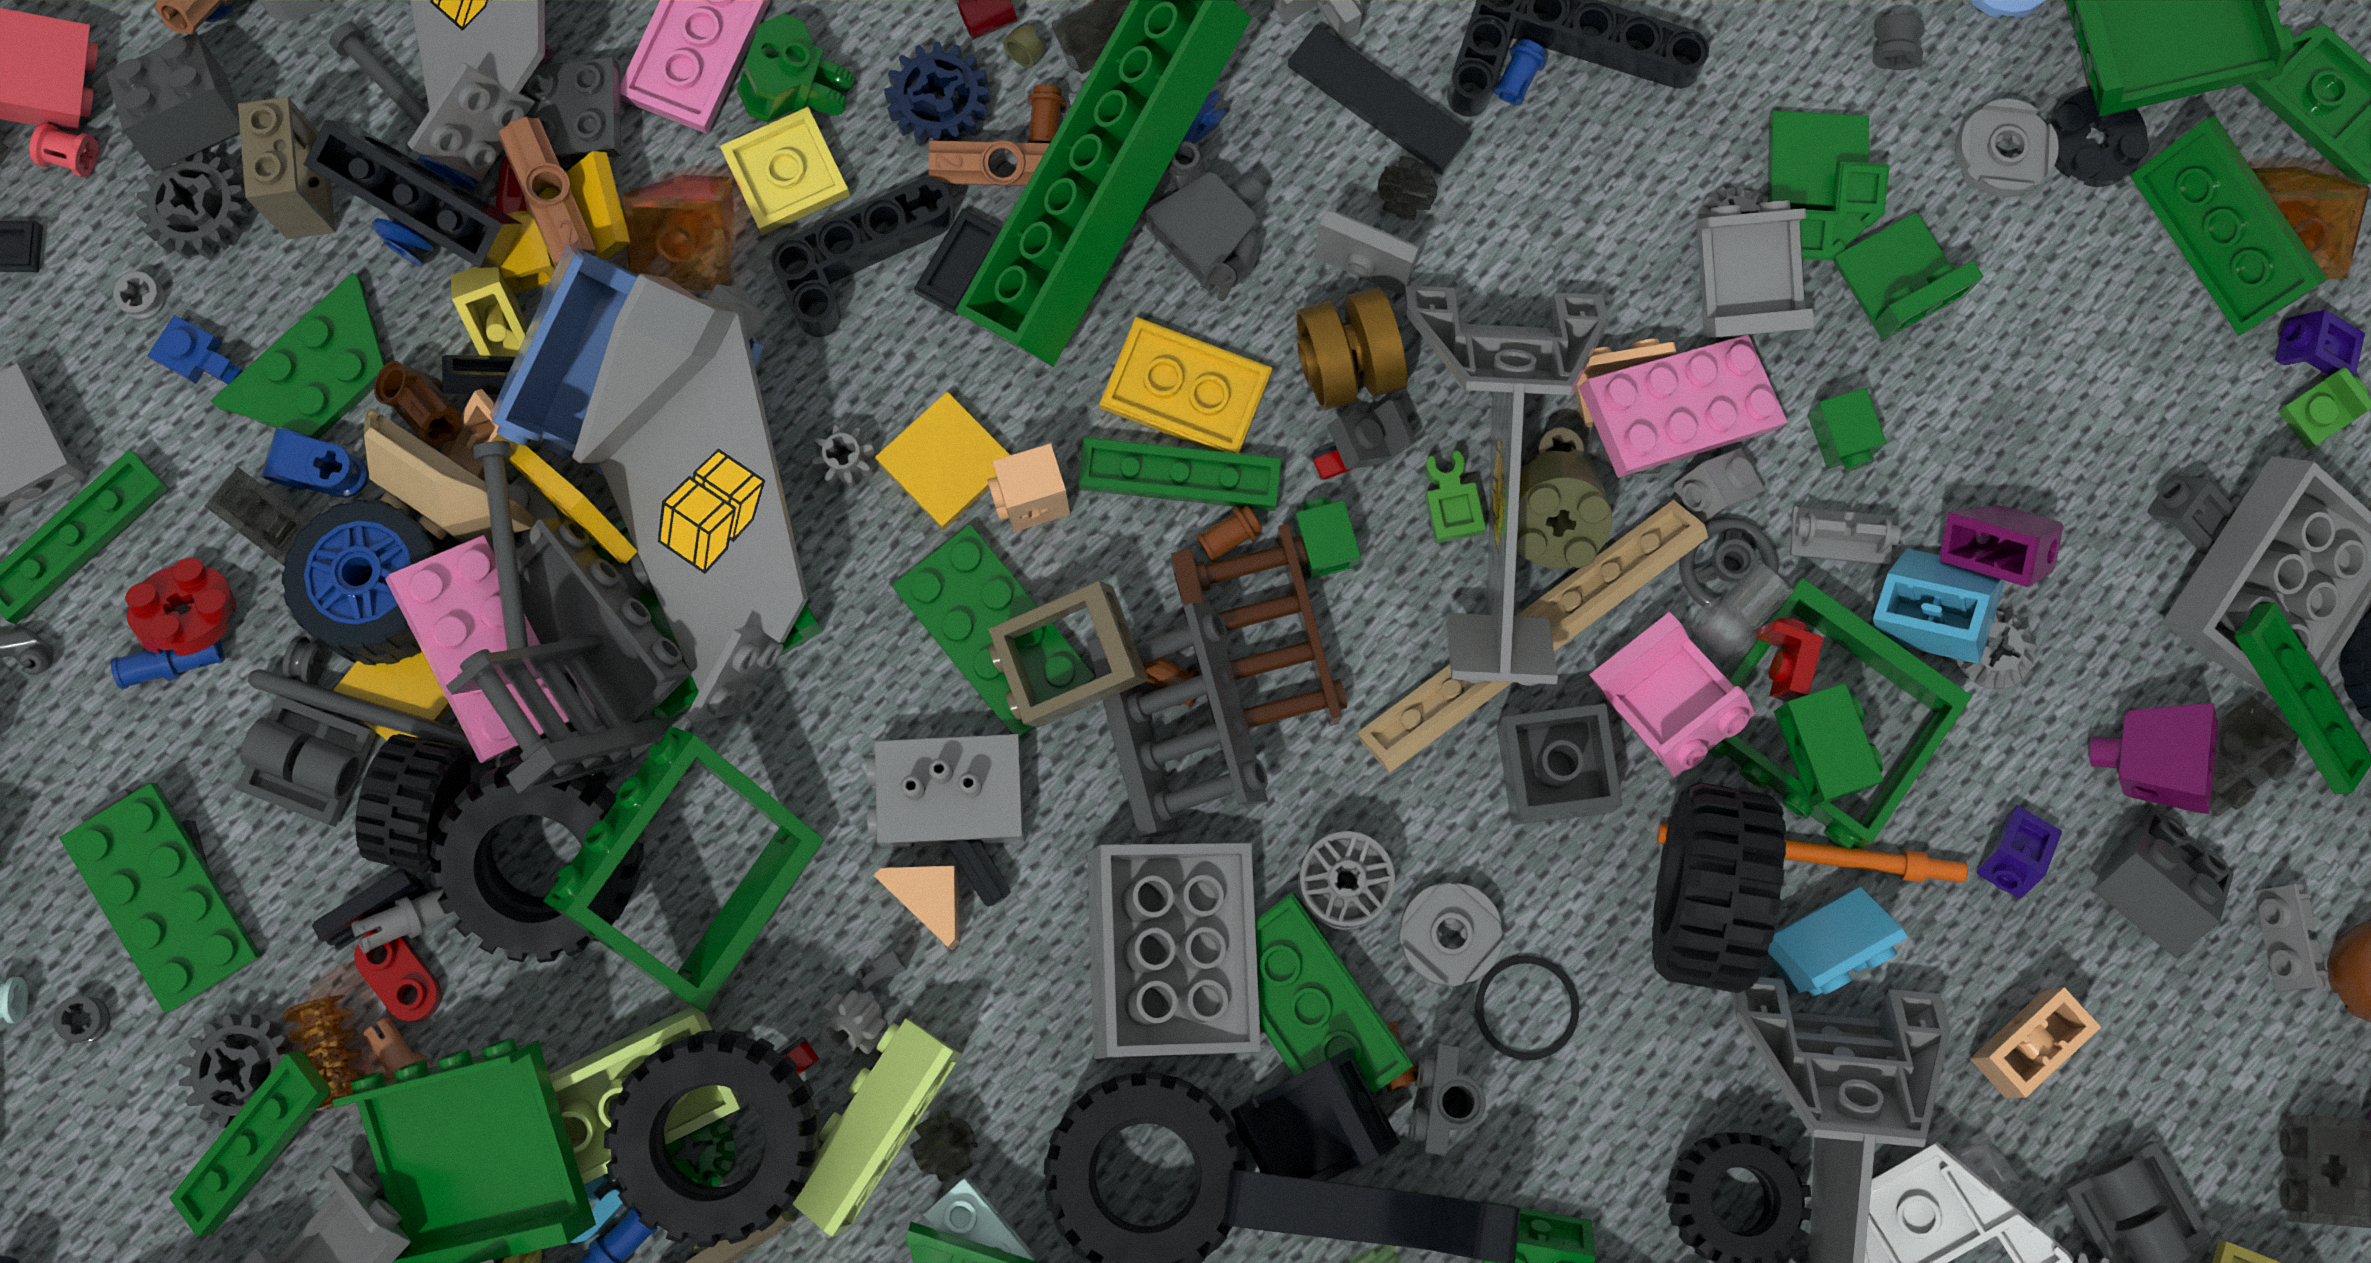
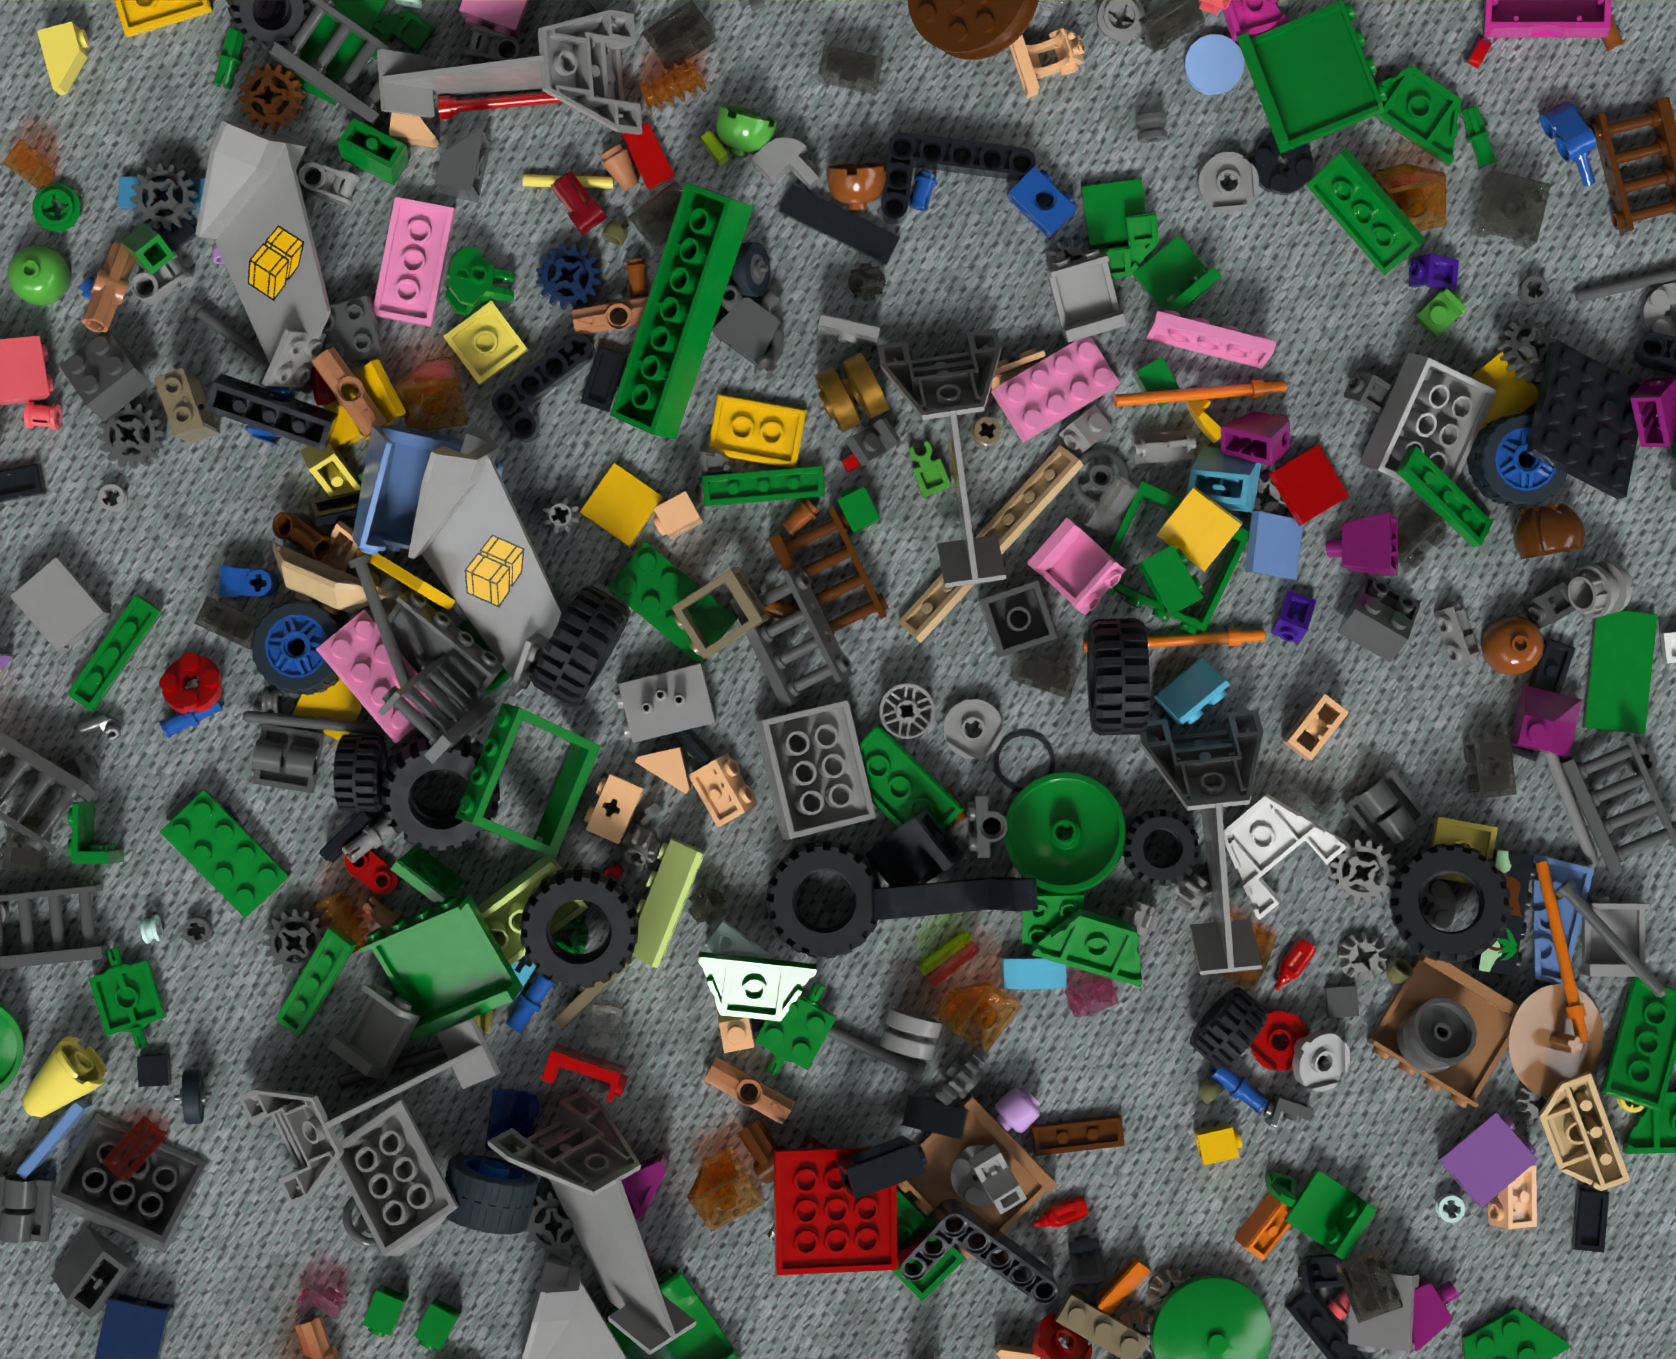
camera: 15 degrees left, 10 degrees up
blue plate [147,315,243,384] -> none
green wing [211,272,387,440] -> none
olive brick [1517,451,1612,568] -> none
red bracket [1755,618,1824,702] -> none
none -> green tile [391,845,464,906]
none -> black tyre [531,586,631,707]
none -> light nougat brick [584,774,645,844]
none -> light nougat bracket [688,753,757,828]
none -> dark grey tile [700,446,732,476]
none -> black wheel [732,242,770,297]
none -> dark orange cylinder [826,163,886,210]
none -> green dish [1004,772,1126,894]
none -> blue brick [1007,167,1077,240]
none -> clear smoke brick [1010,651,1079,699]
none -> orange bar [1113,379,1287,407]
none -> bright pink plate [1146,310,1276,369]
none -> yellow tile [1156,486,1243,572]
none -> yellow slope [1185,399,1221,444]
none -> medium blue tile [1245,511,1303,580]
none -> red tile [1268,445,1349,526]

